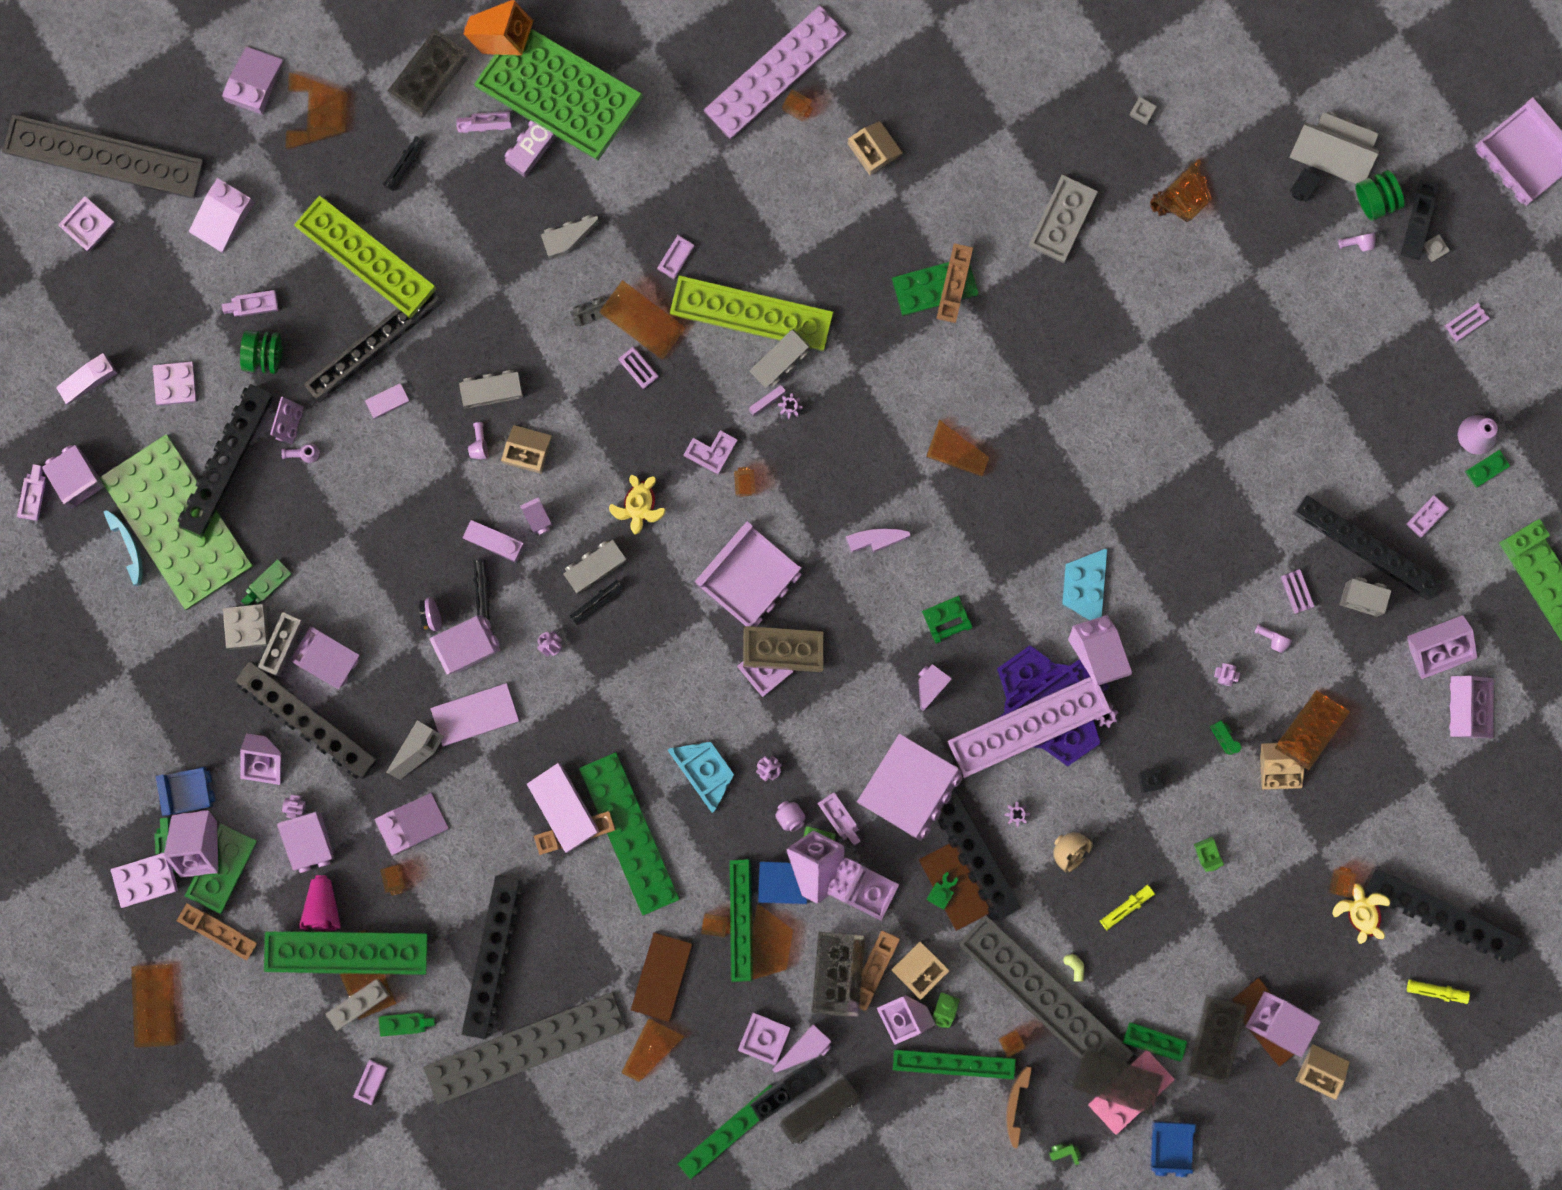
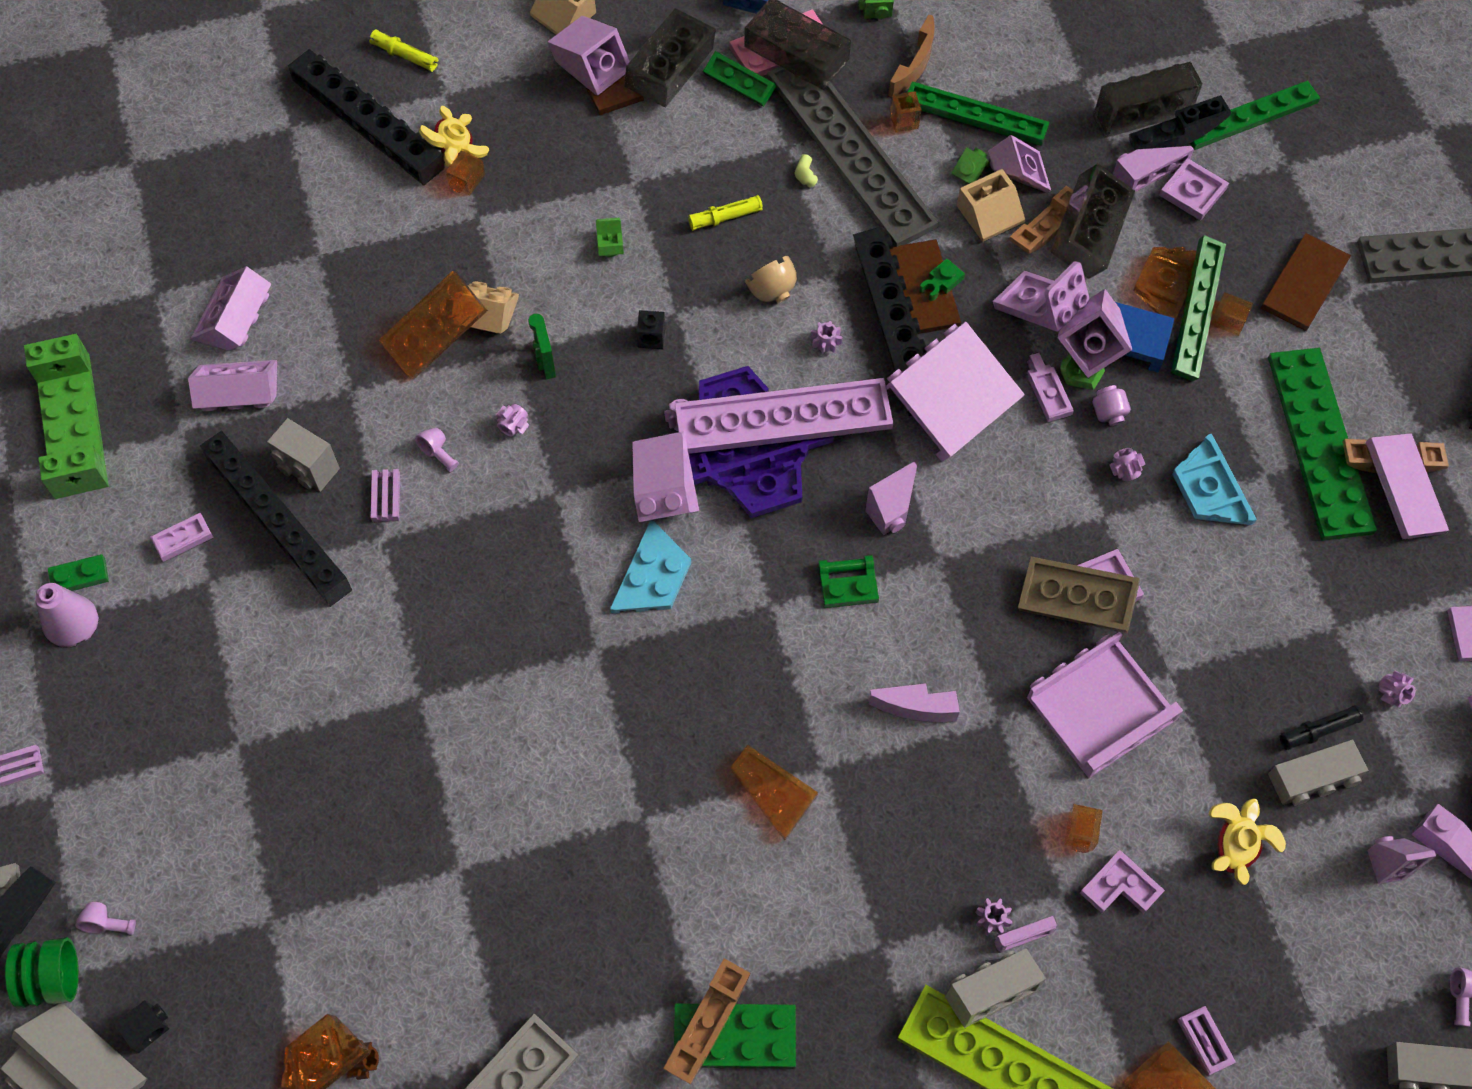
camera: 165 degrees left, 20 degrees down
tan slope [501,425,552,474] -> none
clear orange wing [621,1018,685,1082] -> none

